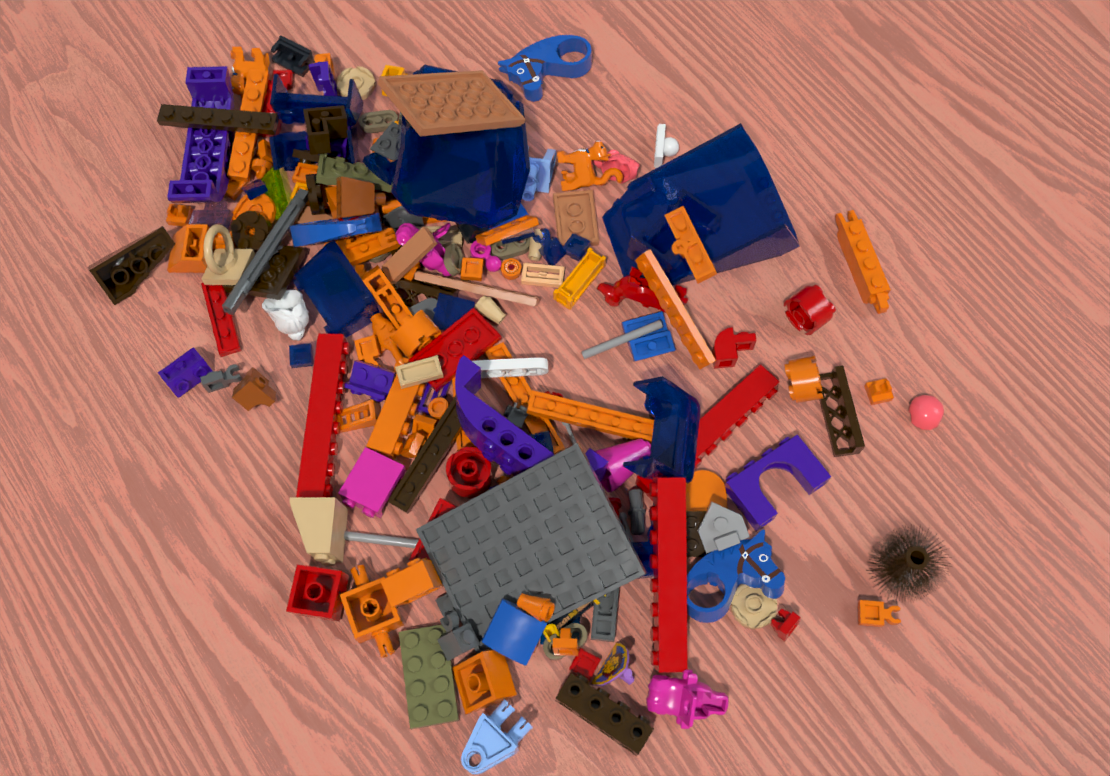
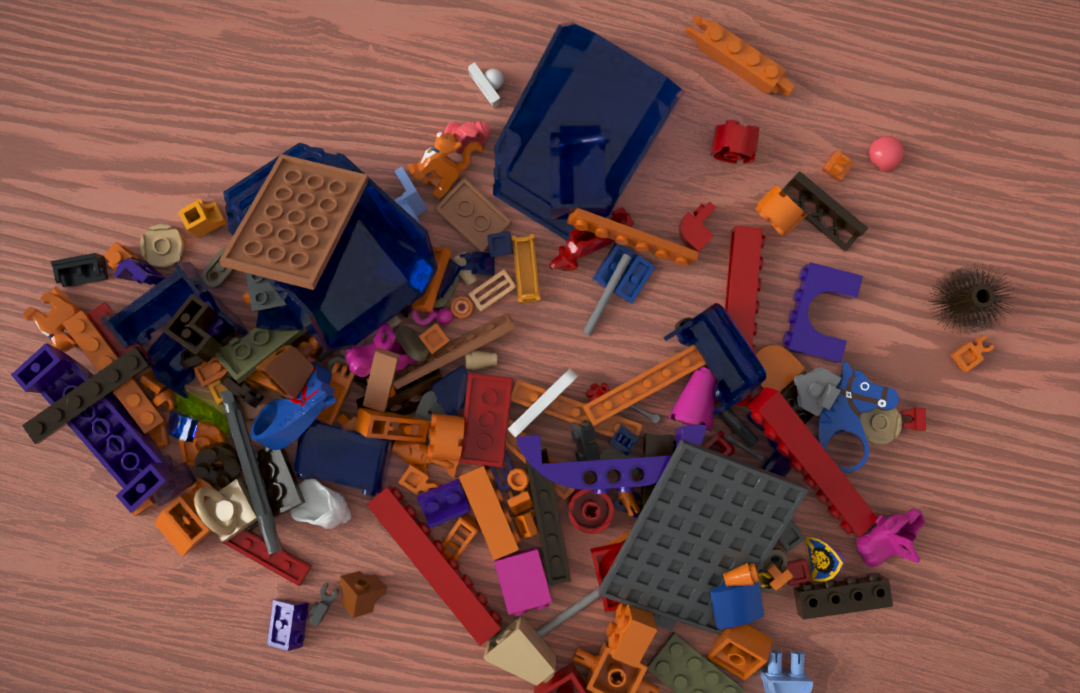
camera: 45 degrees left, 20 degrees up
dark brown wedge [88,226,175,305] -> none
red tile [272,70,294,90] -> none
clear blue tile [289,343,313,368] -> none
tan tile [395,355,443,389] -> none
dark grey brick [437,611,480,661] -> none
blue animal [498,35,592,102] -> none
orange hinge [665,206,717,284] -> none

